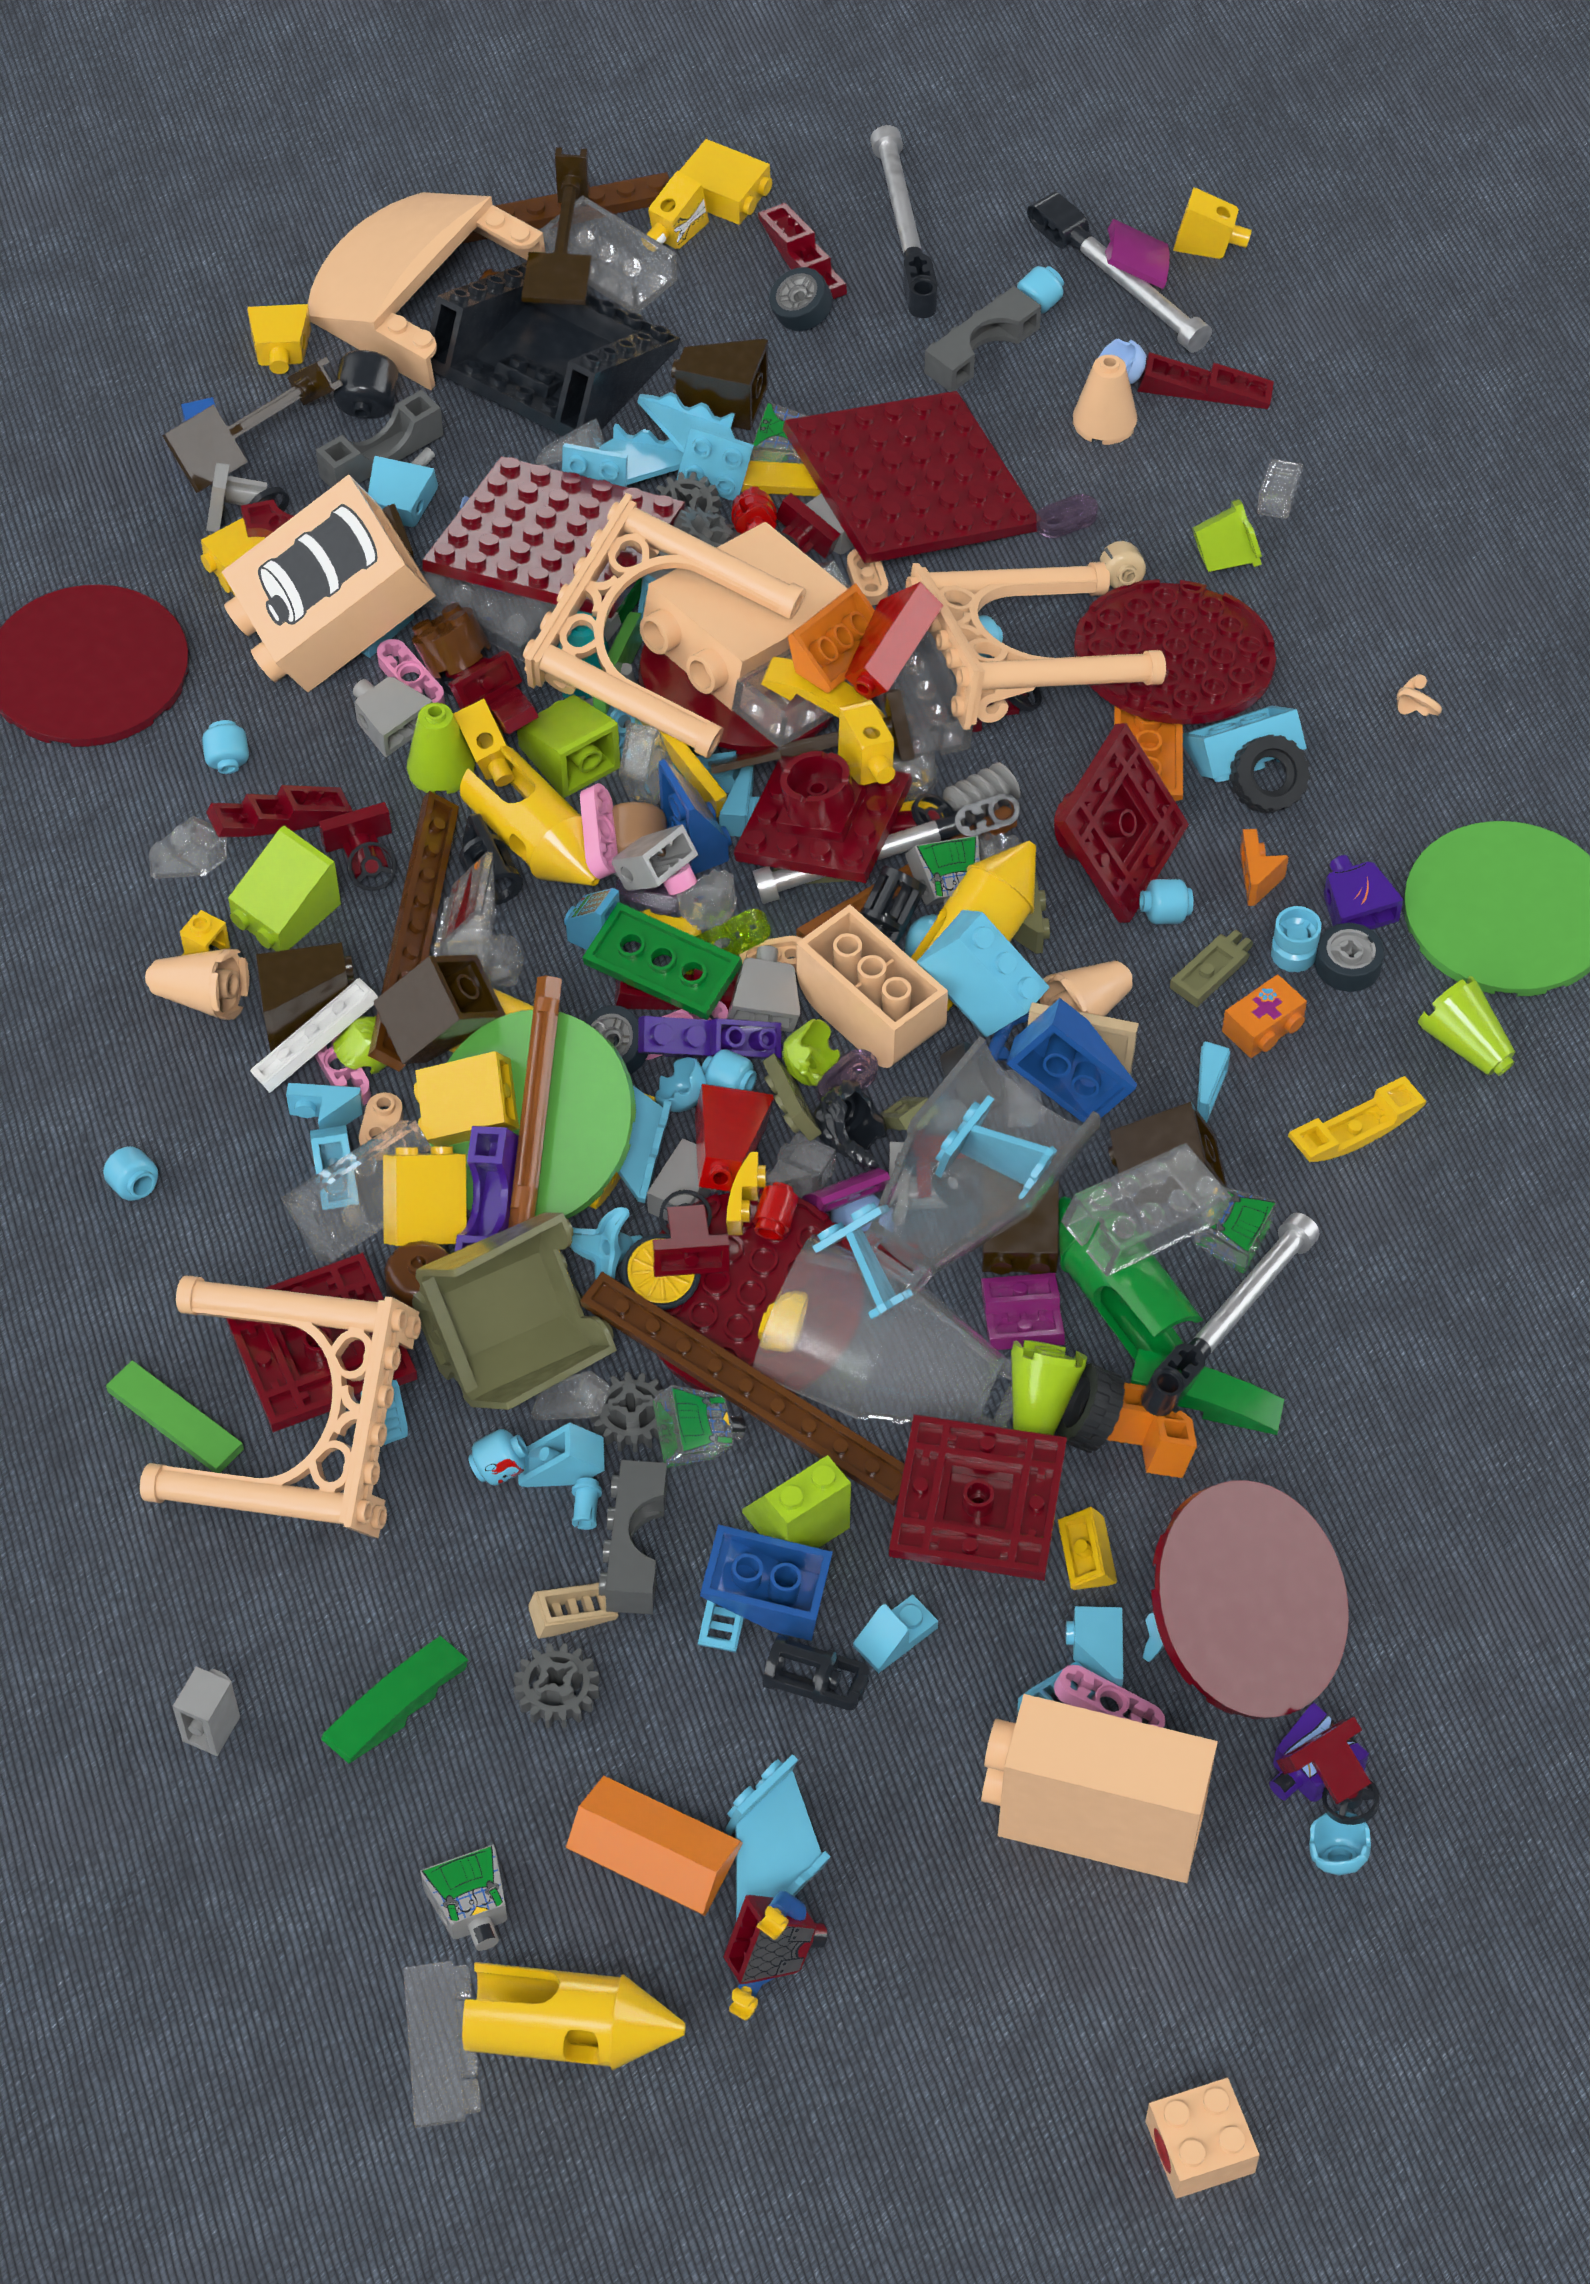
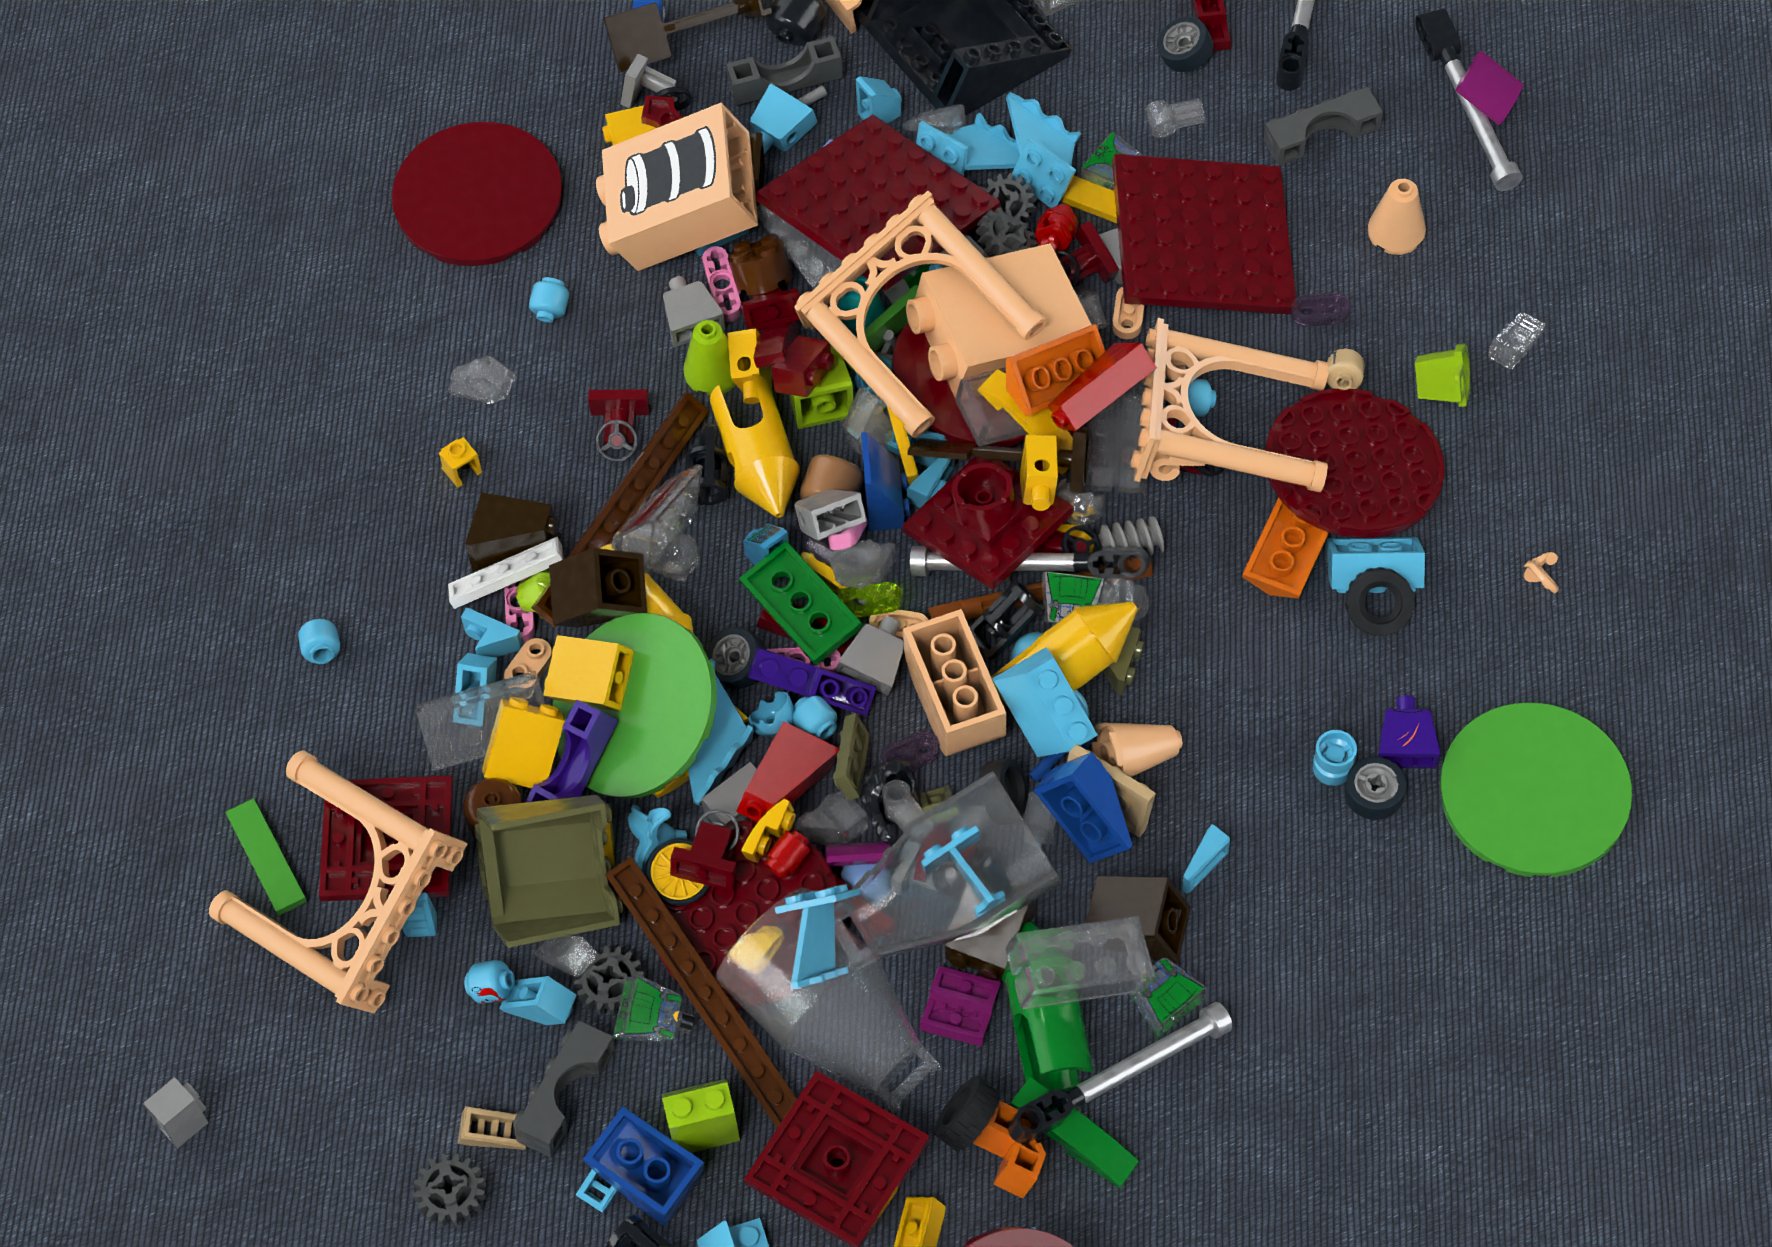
camera: 25 degrees right, 5 degrees up
light nougat cone [145,948,249,1020] -> none
dark red slope [206,785,353,837] -> none
lime slope [228,826,341,951] -> none
green slope [321,1636,468,1764] -> none
dark orange piece [508,975,562,1228] -> none
medium azure pin [572,1477,602,1530] -> none
bright pink beam [580,783,618,879] -> none
dark brown slope [671,339,769,431] -> none
lime hair [782,1019,841,1086] -> none
lime cone [1011,1340,1087,1435] -> none
medium azure head [1017,266,1064,314] -> none
dark red piece [1054,723,1189,923] -> none
light blue hair [1098,339,1147,384] -> none
dark red slope [1137,352,1274,409] -> none
medium azure head [1139,879,1194,924] -> none
olive hinge [1170,930,1253,1007] -> none
yellow torso [1173,187,1252,259] -> none
orange brick [1222,974,1307,1058] -> none
orange slope [1240,829,1288,906] -> none
yellow slope [1288,1076,1426,1162] -> none
lime cone [1417,976,1516,1076] -> none
none -> dark red brick [771,336,834,397]
none -> medium azure slope [856,76,902,124]
none -> clear piece [882,780,933,842]
none -> clear piece [1145,98,1205,138]

